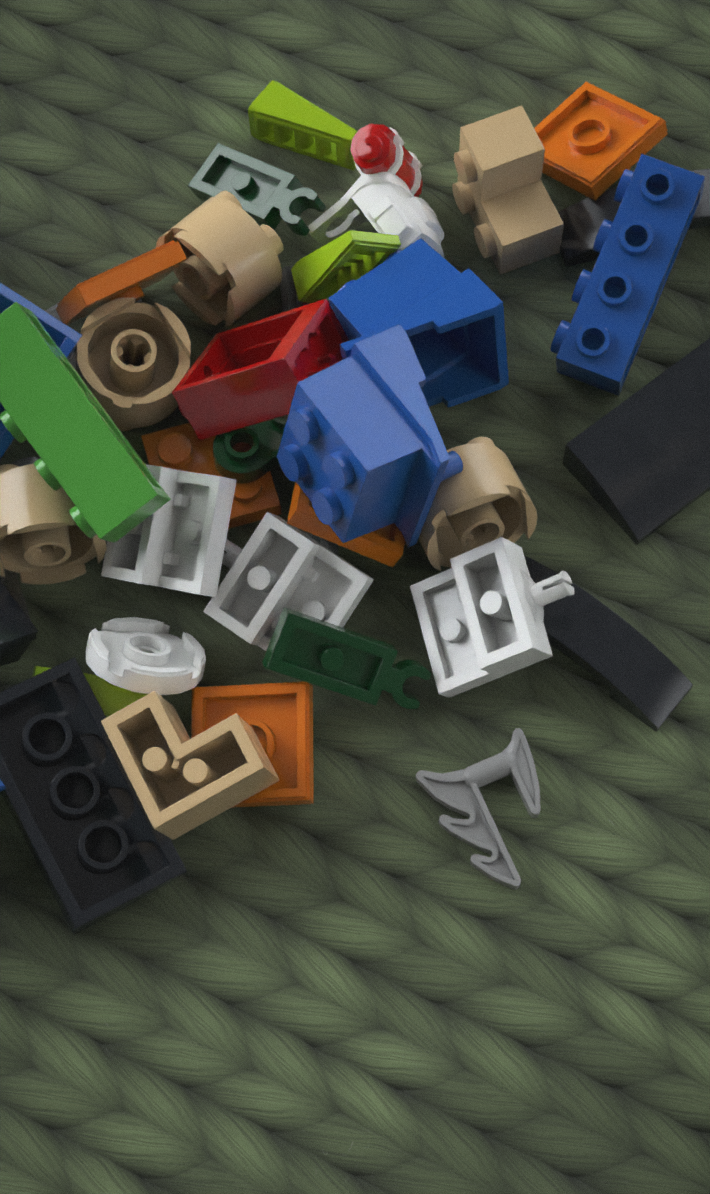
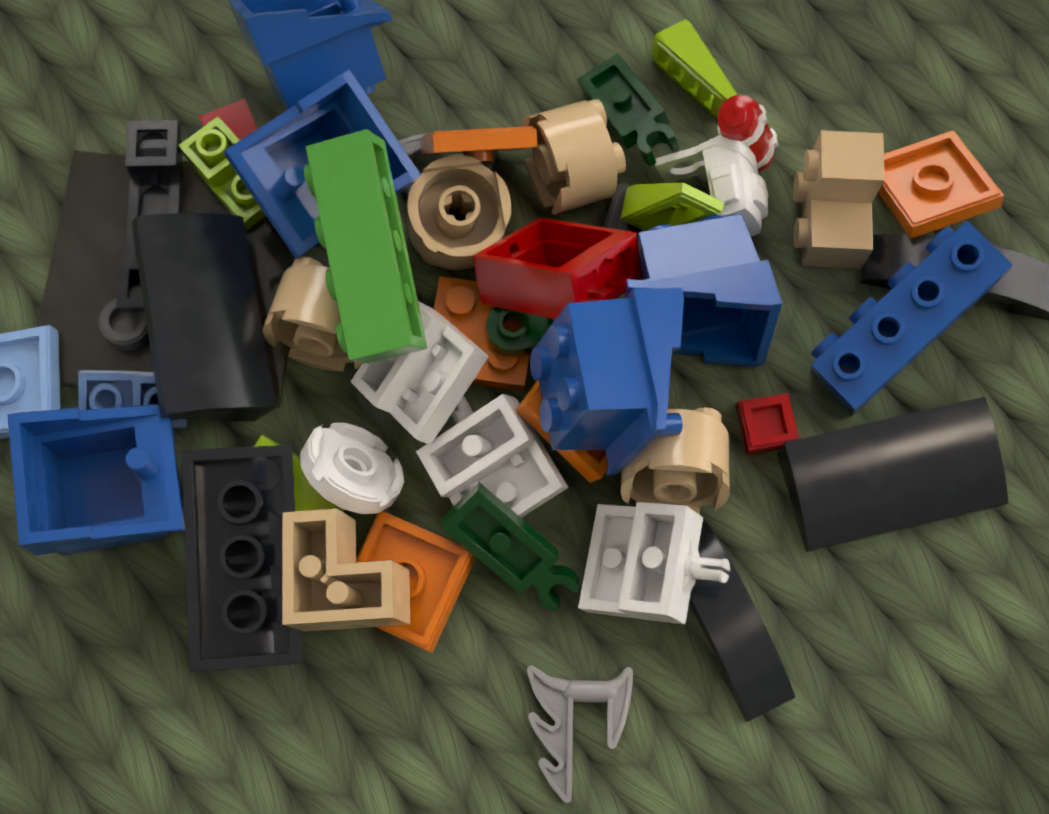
camera: 20 degrees right, 5 degrees up
none -> red tile [735,393,799,455]

